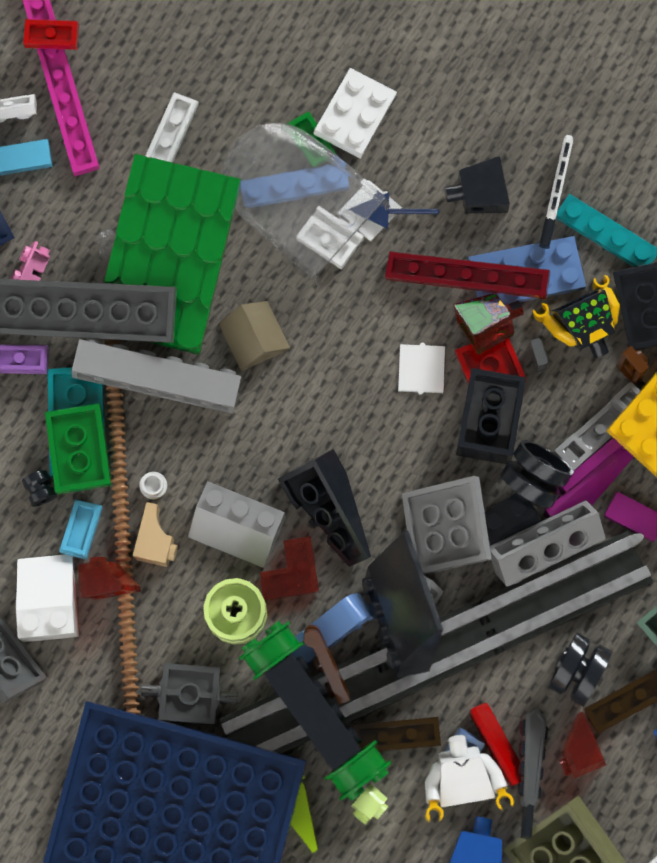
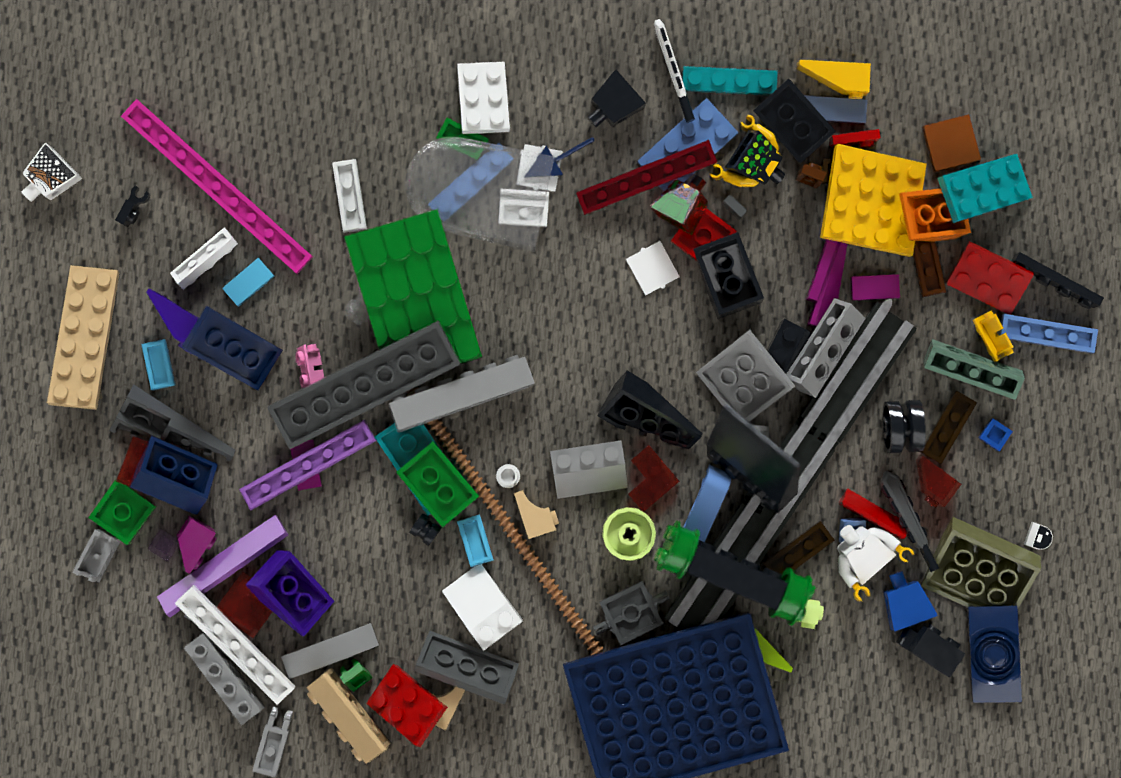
camera: 40 degrees left, 10 degrees up
red plate [23,19,79,50] -> none
clear red slope [78,557,141,600] -> none
dark tan slope [218,301,290,371] -> none
reddish brown plate [303,625,350,705] -> none
black wheel [500,440,574,507] -> none
light grey slope [554,381,640,471] -> none

